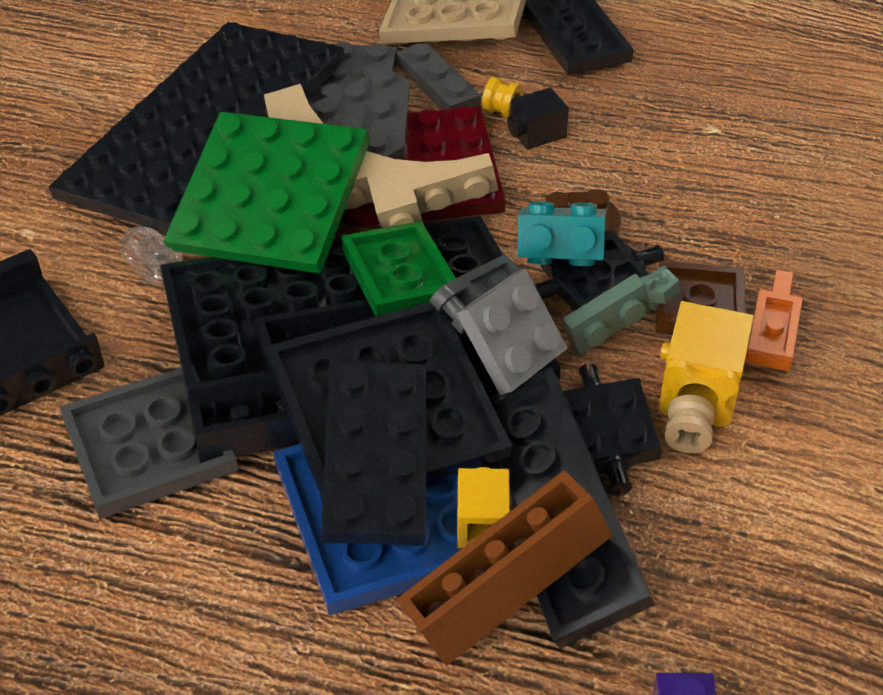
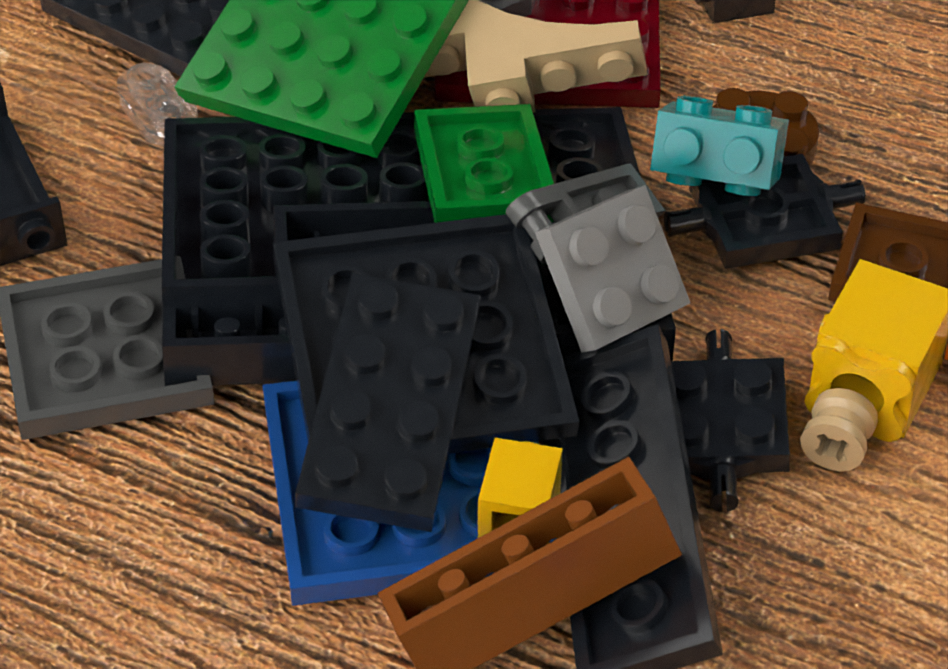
camera: 10 degrees right, 0 degrees up
sand green hinge [563,266,681,356] -> none

